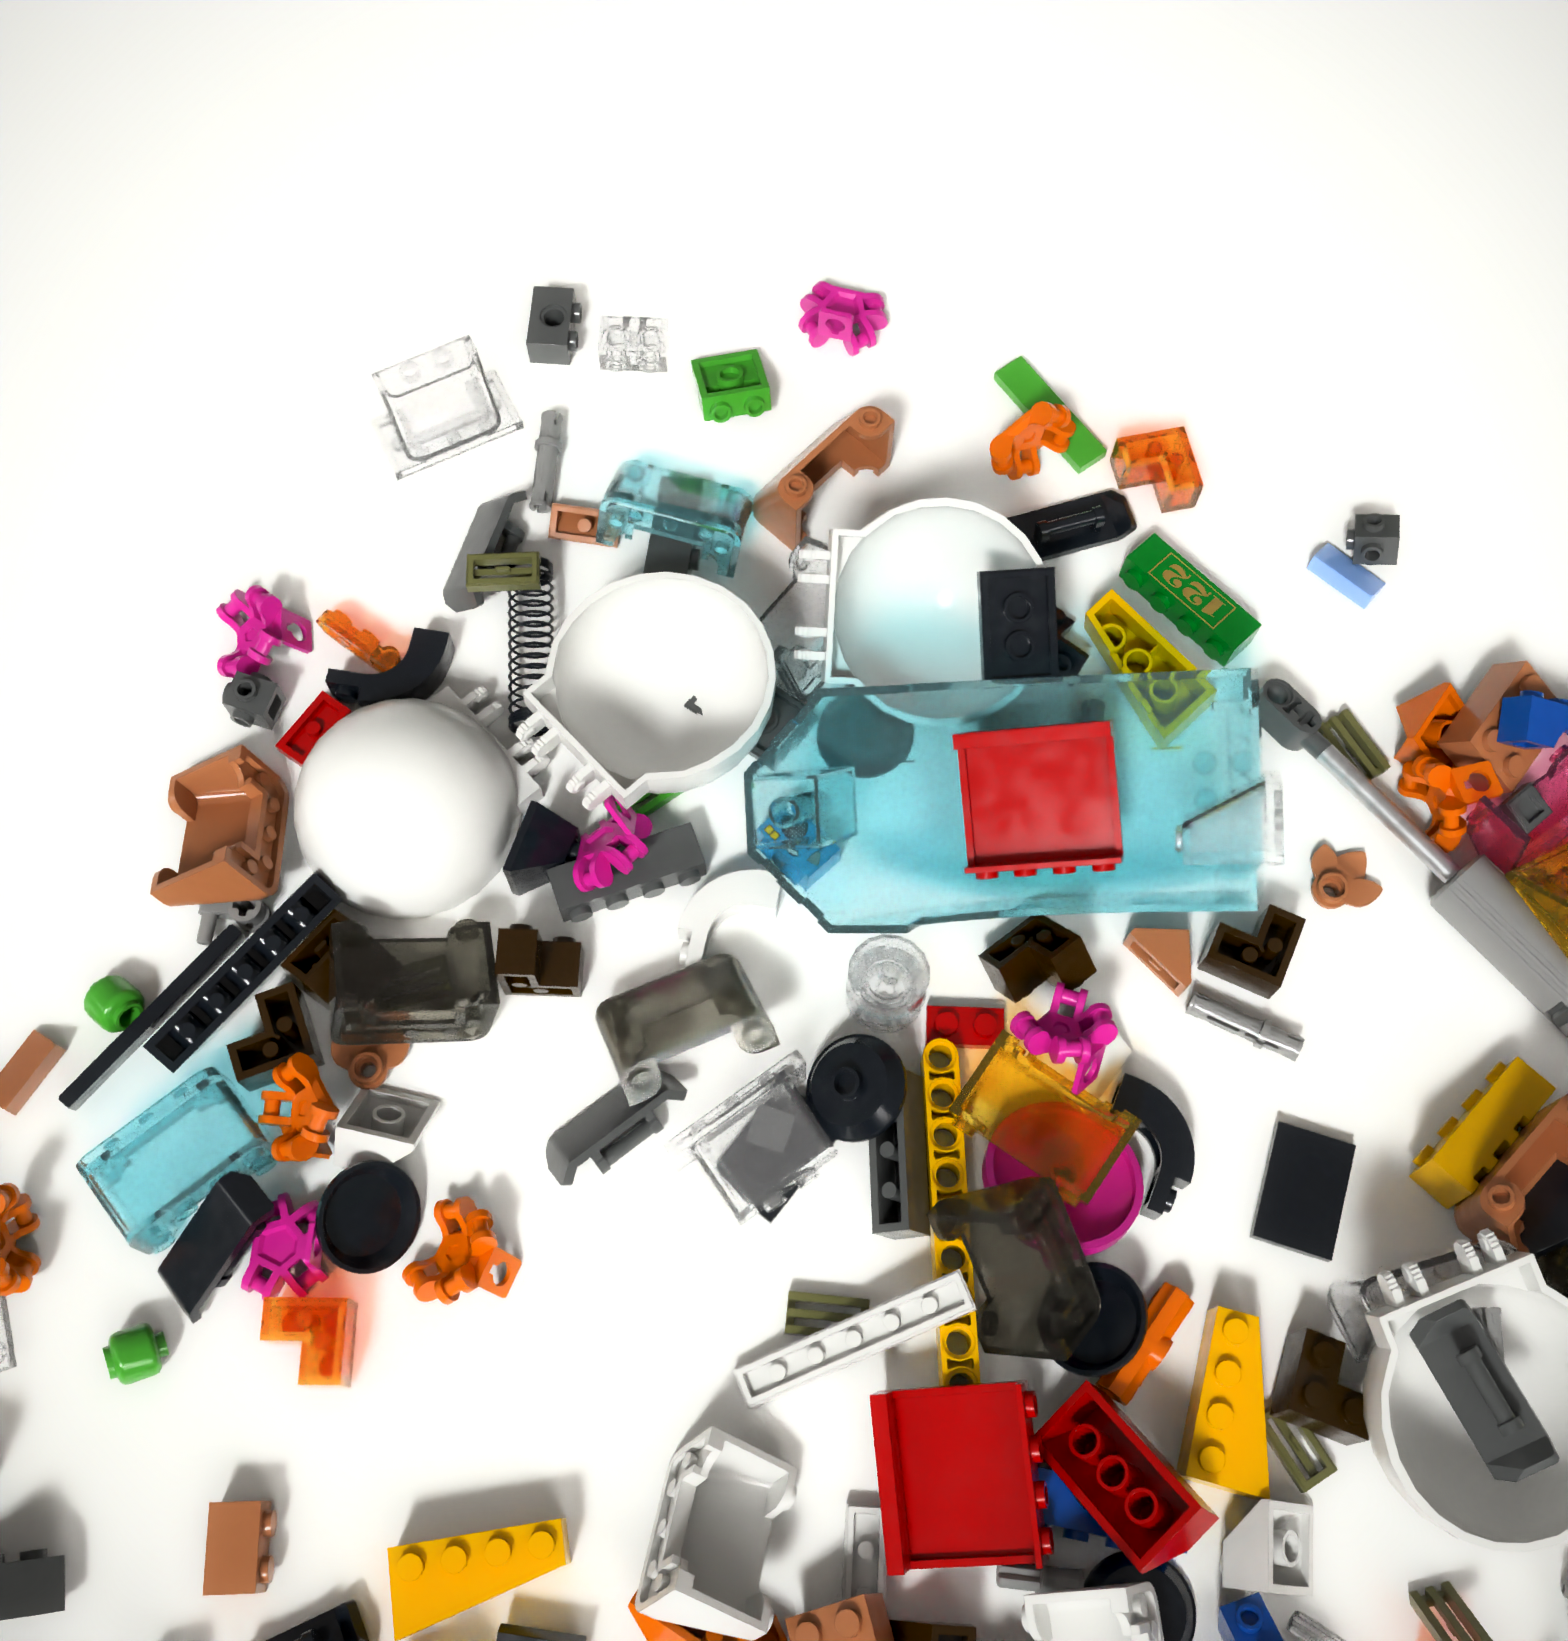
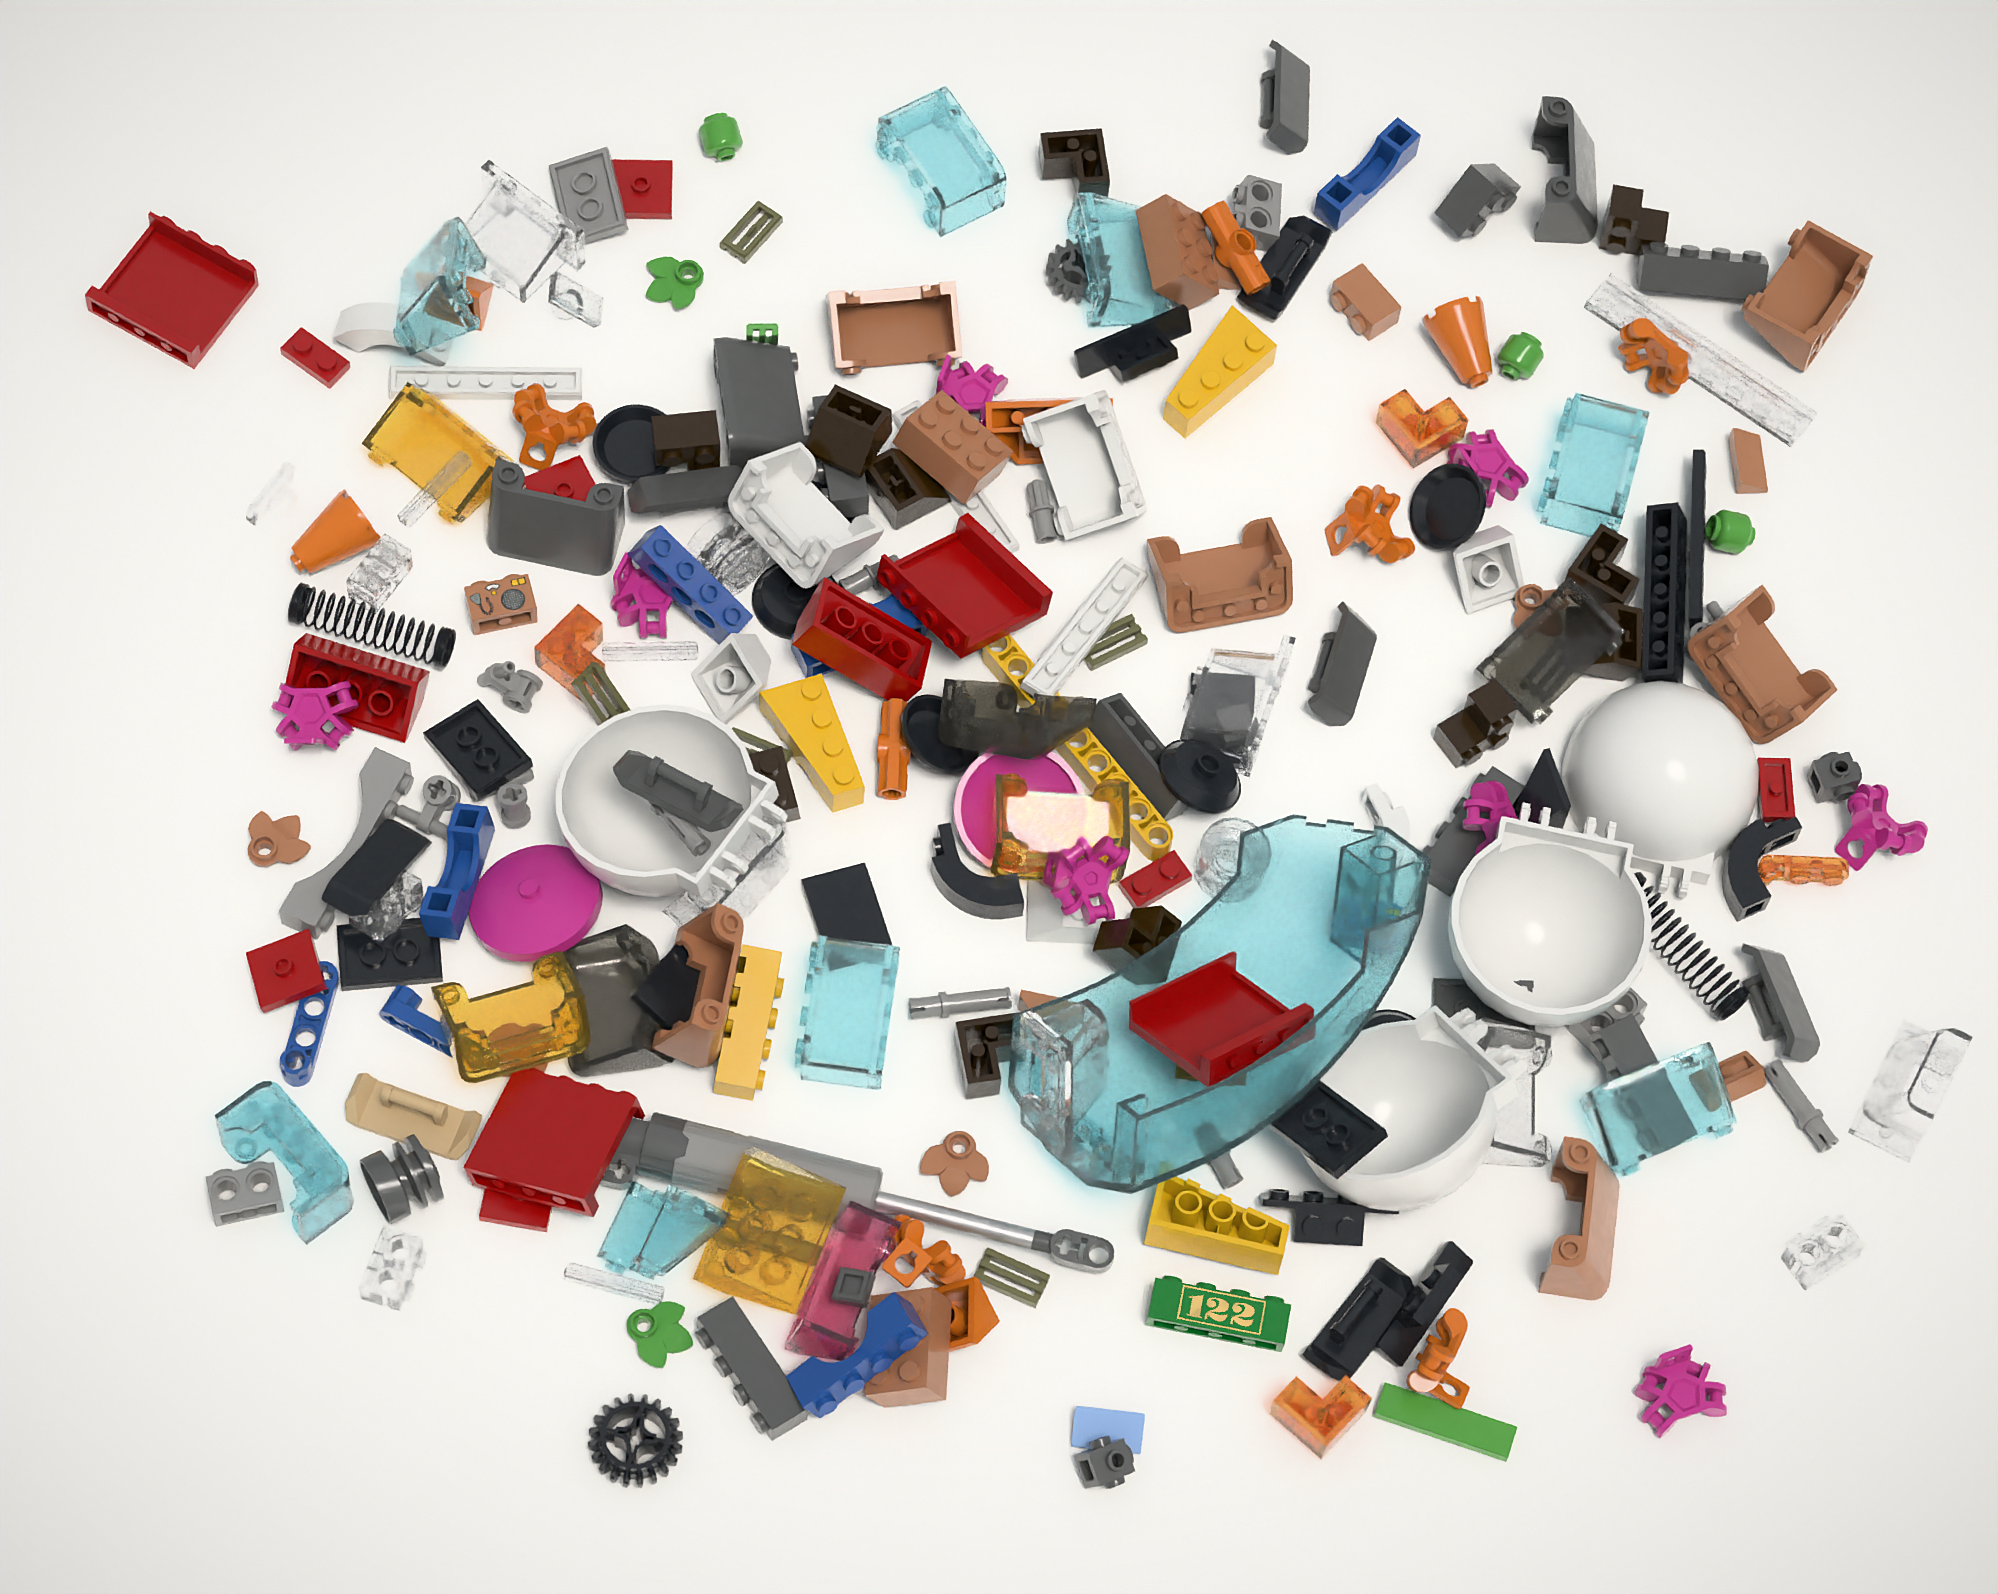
camera: 140 degrees right, 5 degrees down
black piece [157,1171,274,1324] -> none
orange piece [257,1052,339,1162] -> none
olive tile [466,551,541,592] -> none
dark grey brick [526,286,582,365] -> none
clear smoke windscreen [595,953,780,1107] -> none
bright green plate [691,349,772,423] -> none
none -> clear light blue windscreen [795,935,901,1091]
none -> light grey axle [1027,479,1057,544]
none -> nougat windscreen [1147,517,1293,633]
none -> black bracket [1375,1241,1473,1367]
none -> orange cone [1422,296,1493,388]

